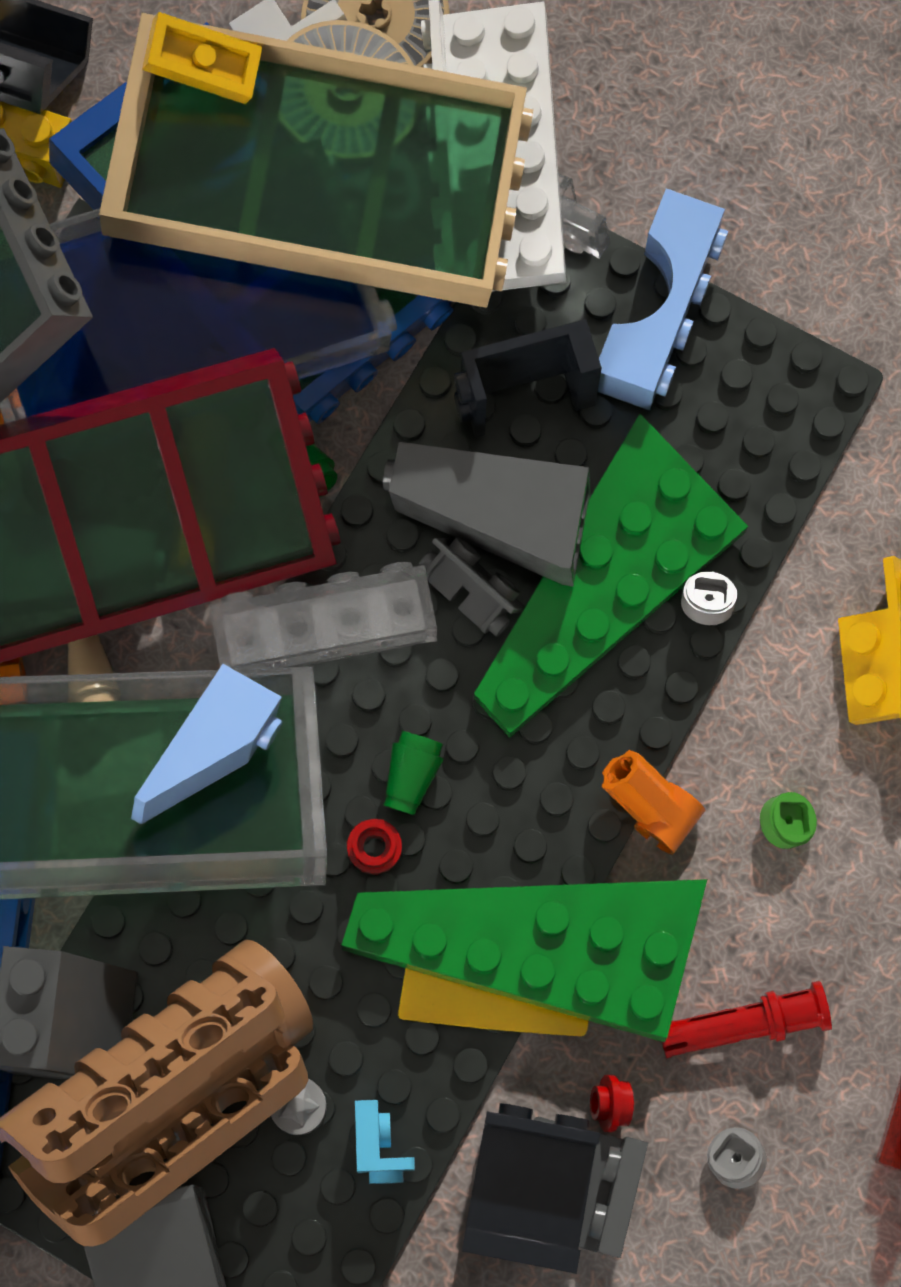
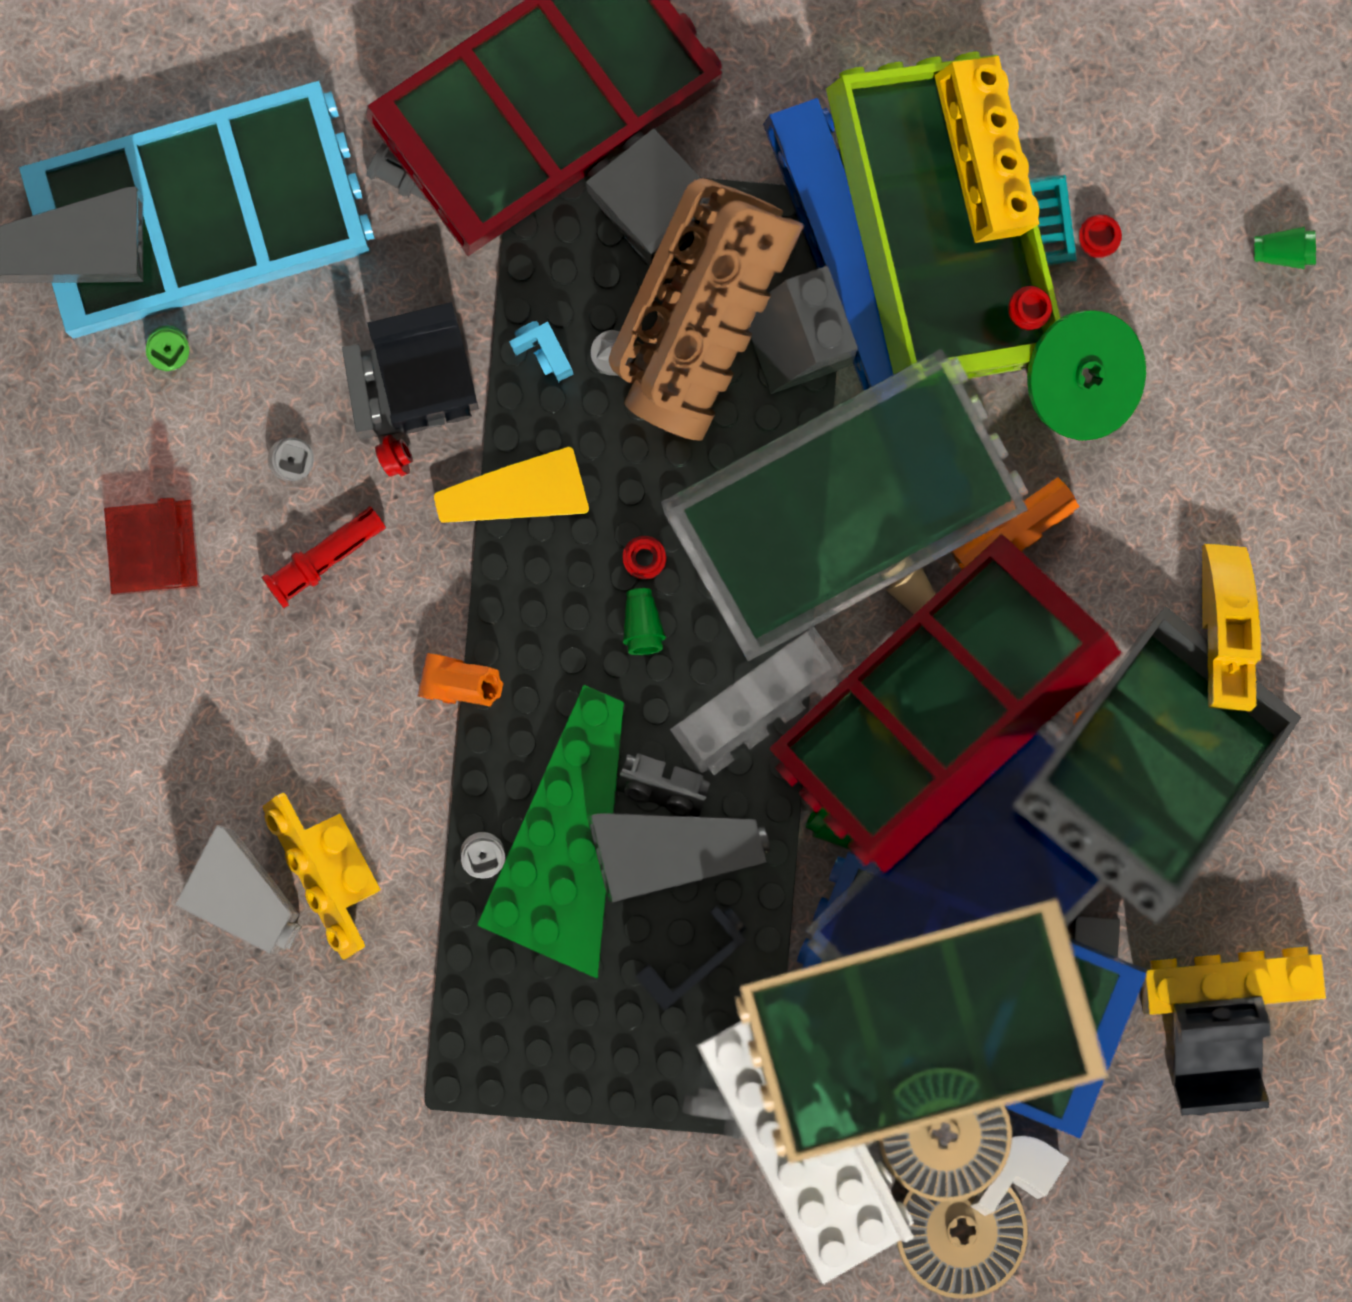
camera: 155 degrees right, 10 degrees up
light blue slope [131,664,283,824] -> none
yellow plate [142,12,262,104] -> none
green wing [341,879,708,1042] -> none
light blue arch [598,188,729,410] -> none
bright green tile [760,792,817,849] -> none

